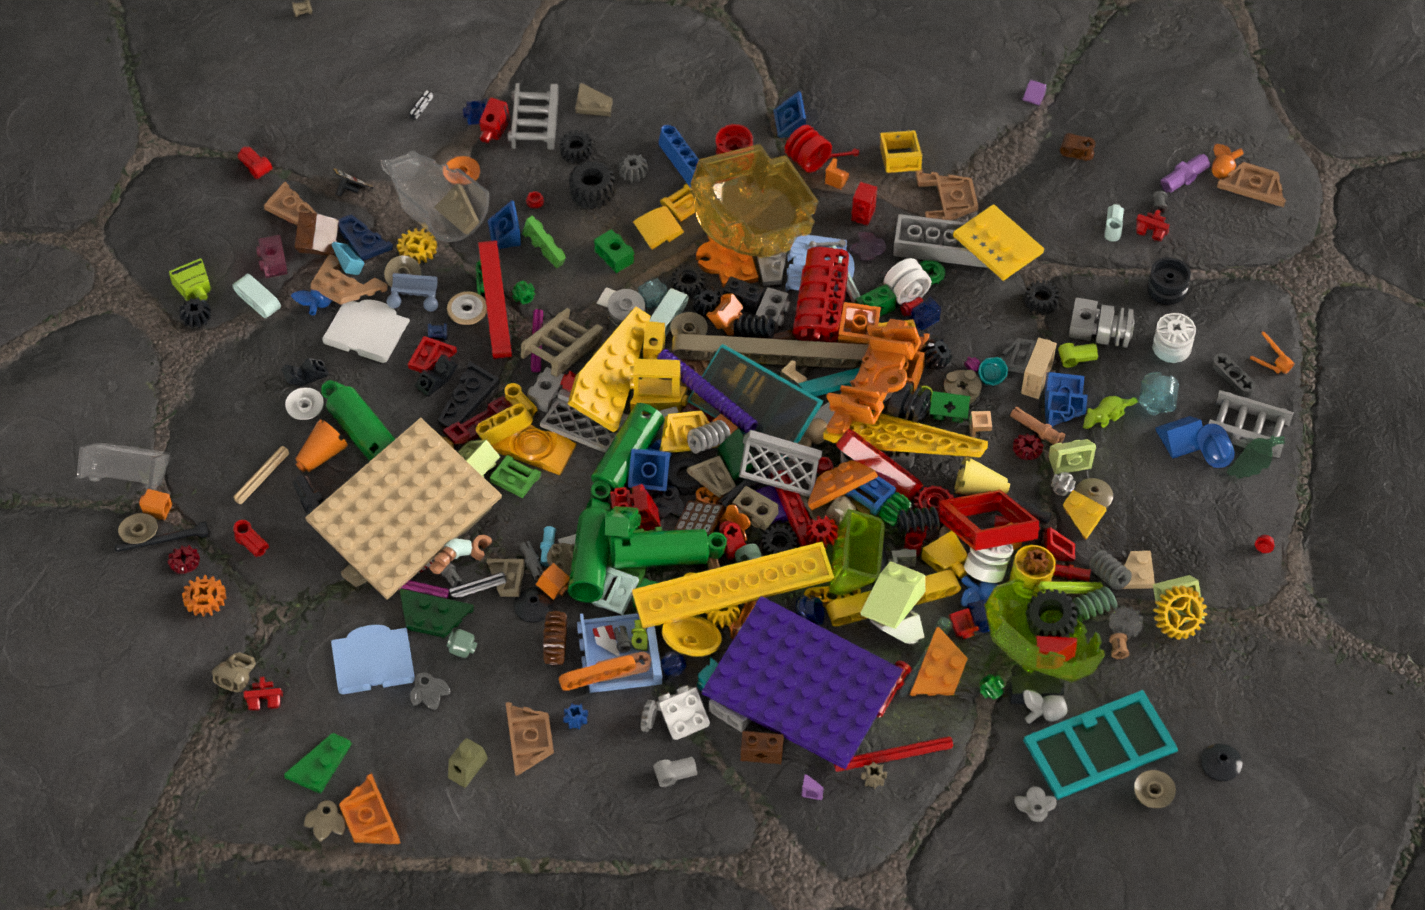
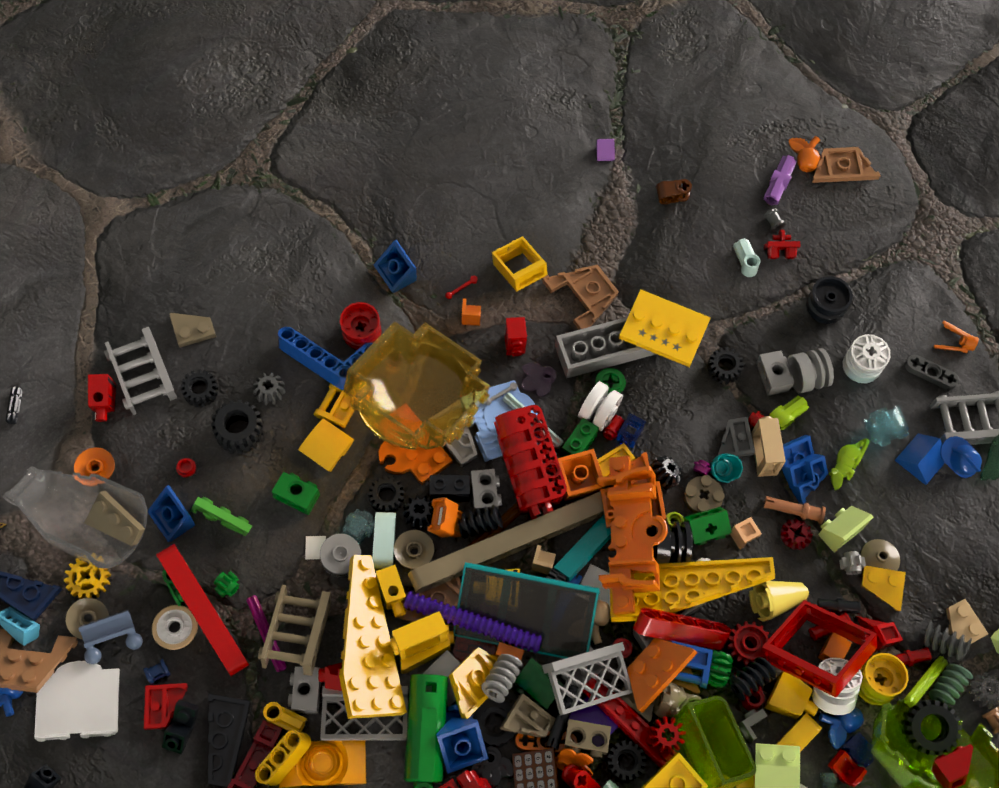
camera: 30 degrees left, 10 degrees up
clear blue window [463,97,488,125] -> none
red wheel [784,125,832,173] -> none
dark orange gear [1023,549,1049,574] -> none

